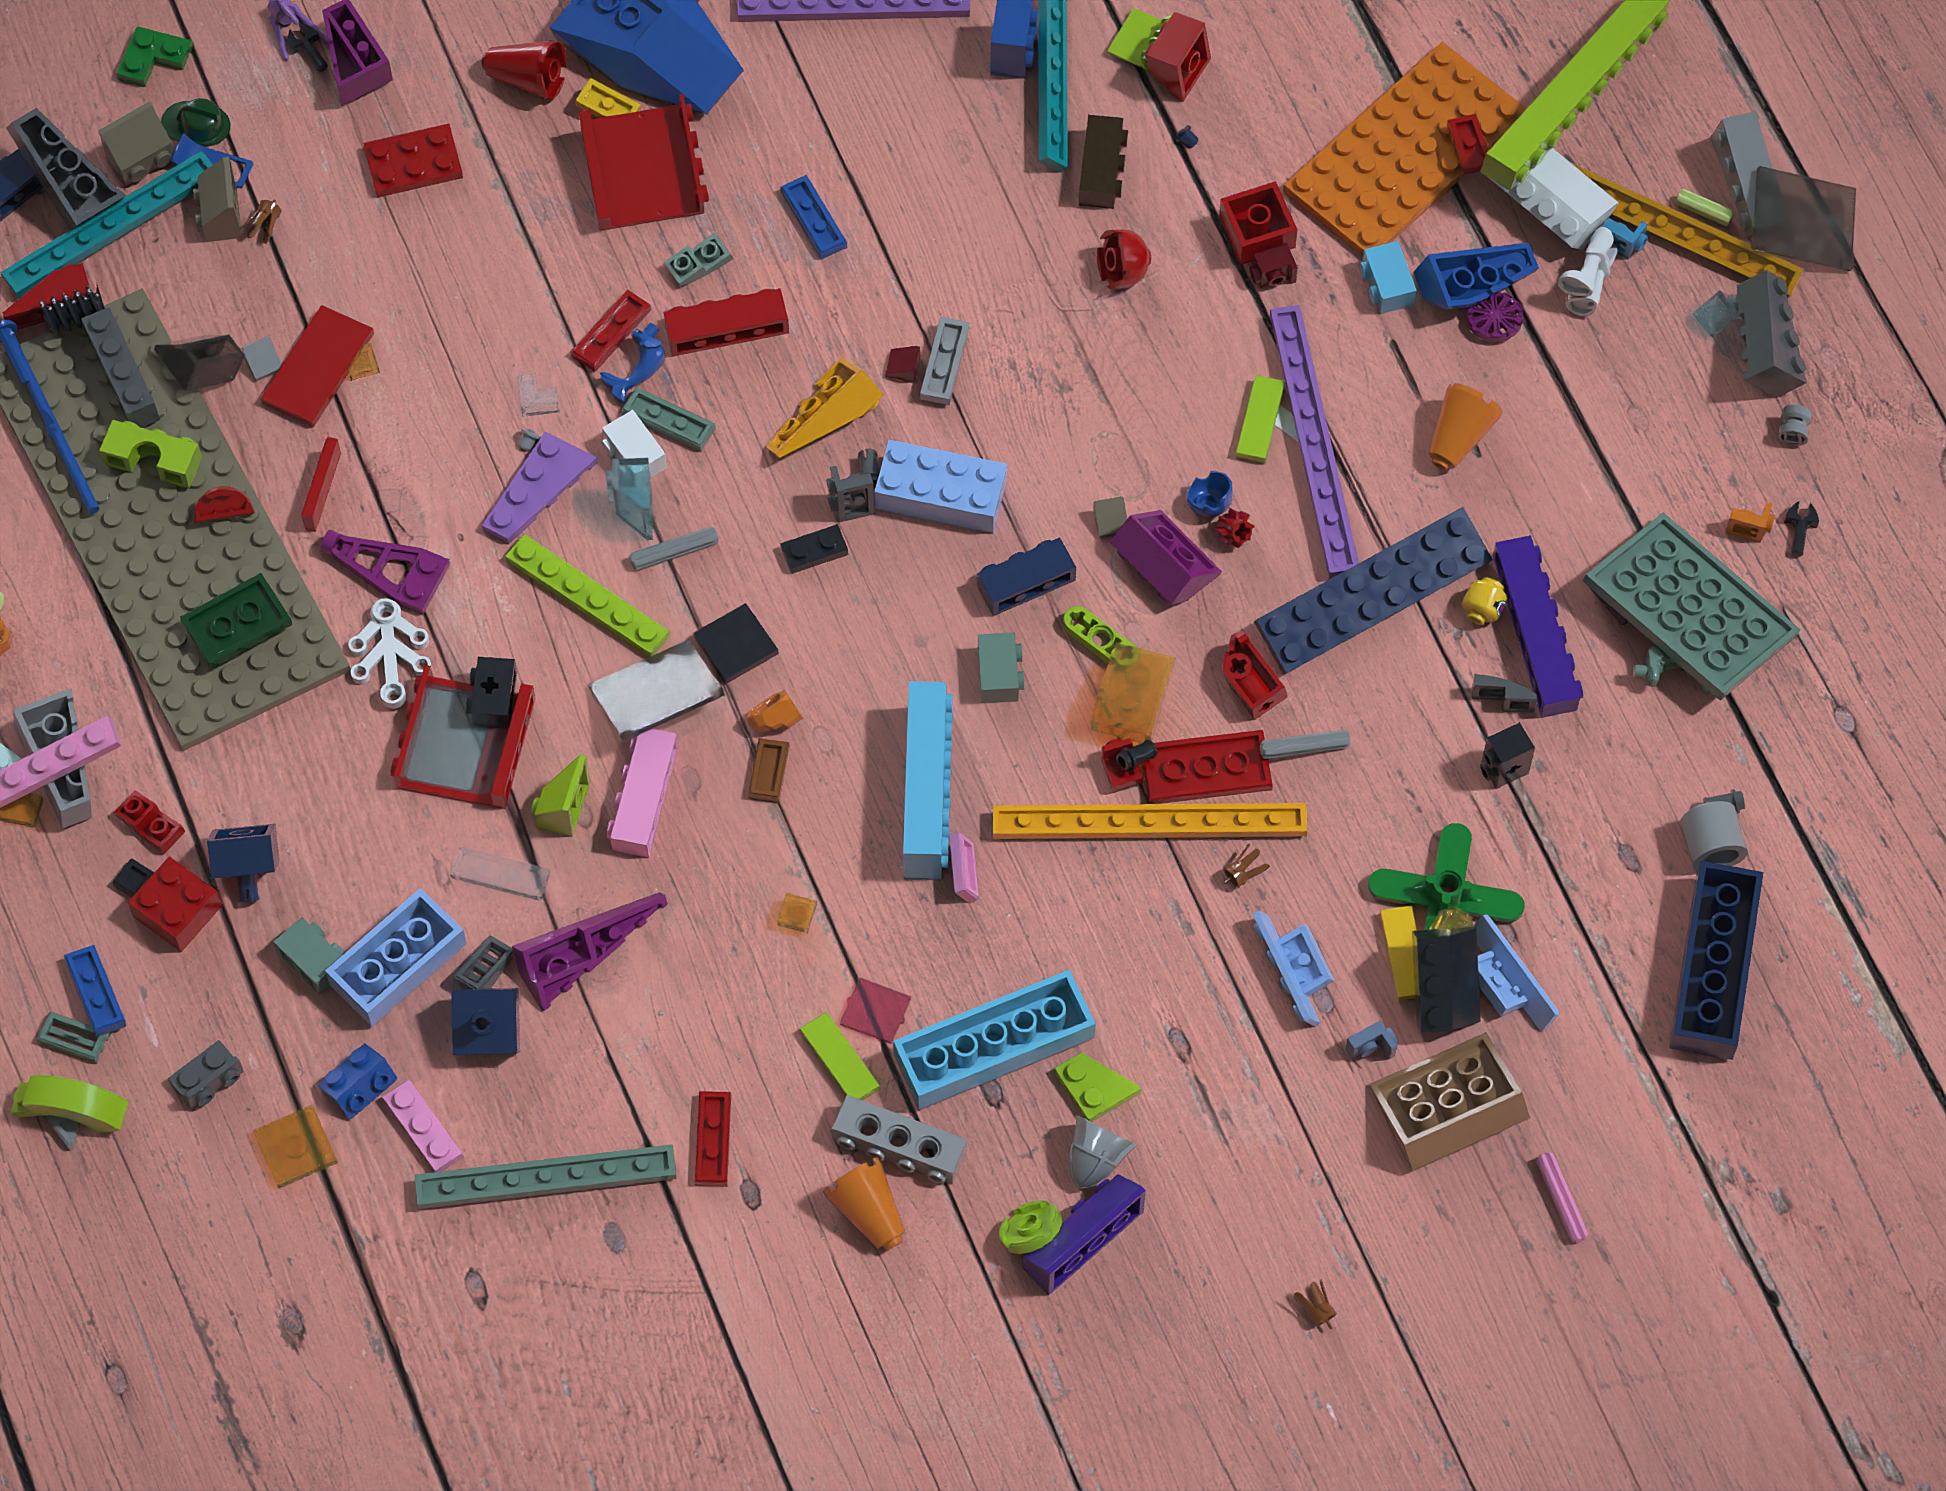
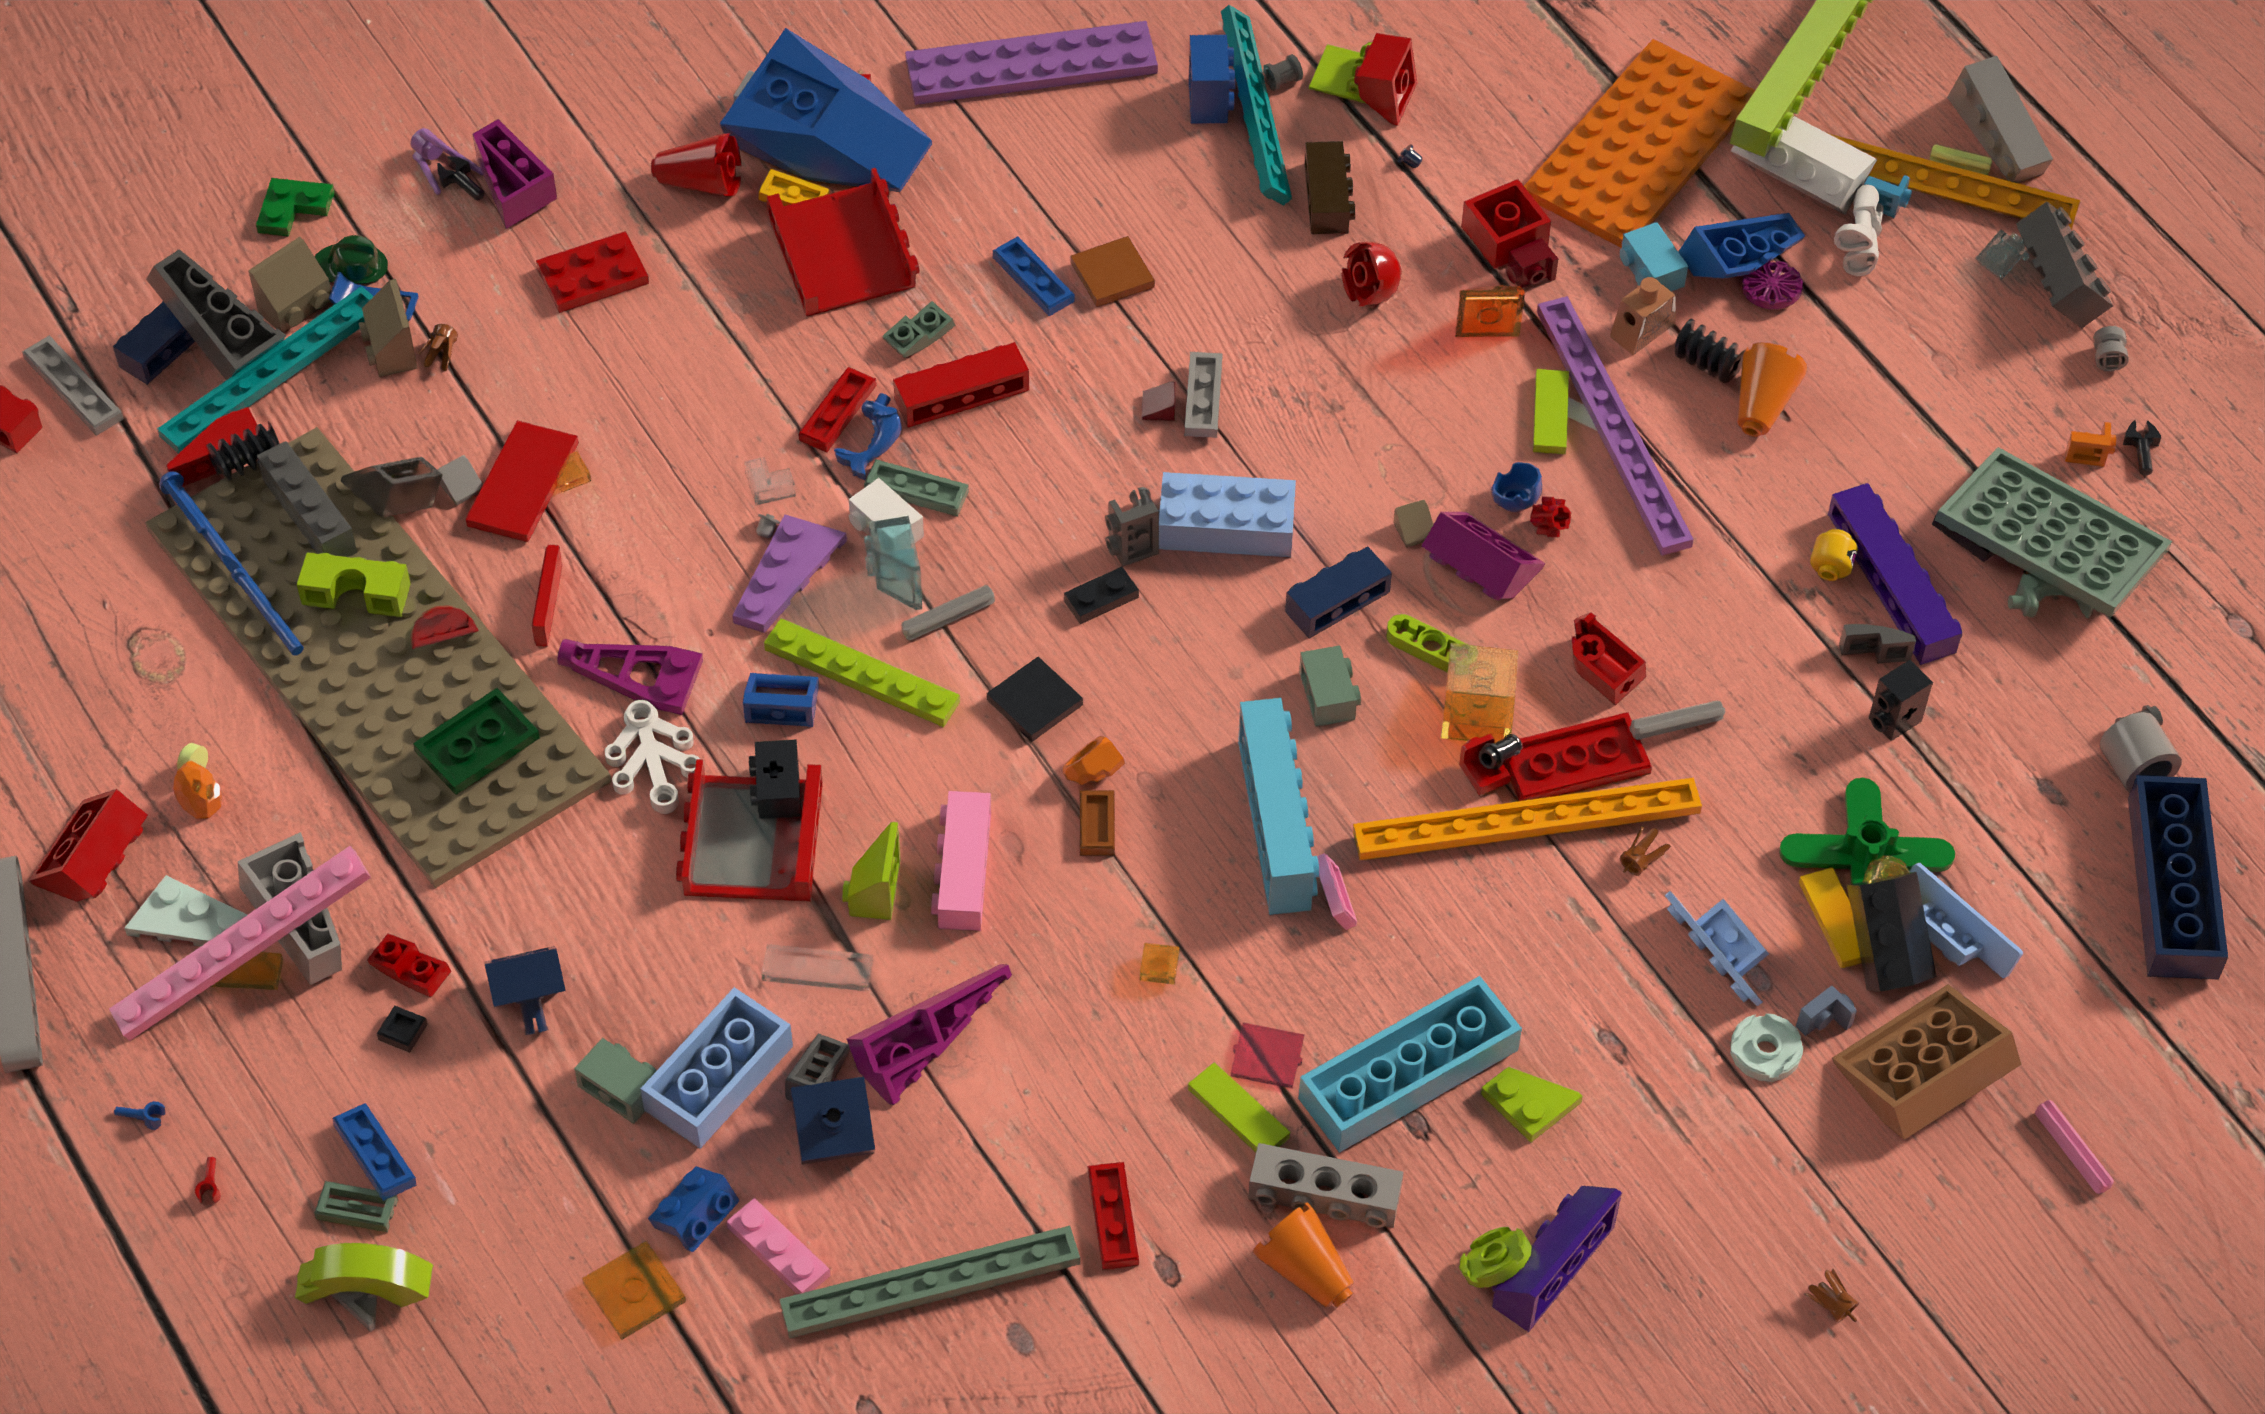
camera: 10 degrees left, 10 degrees down
red brick [128,856,222,952] -> none
dark grey bracket [168,1040,244,1110] -> none
clear smoke piece [589,639,725,742] -> none
light orange wedge [766,357,884,458] -> none
light grey helmet [1069,1115,1137,1189] -> none
dark blue plate [1254,507,1493,675] -> none
red plate [1447,114,1489,175] -> none
clear smoke piece [1751,166,1856,272] -> none
none -> blue tile [743,673,819,727]
none -> dark orange tile [1070,236,1155,307]
none -> dark grey bush [1263,54,1303,91]
none -> clear orange slope [1455,286,1525,337]
none -> nougat torso [1610,277,1676,355]
none -> black piece [1675,318,1745,383]
none -> light aqua tile [1730,1014,1803,1082]

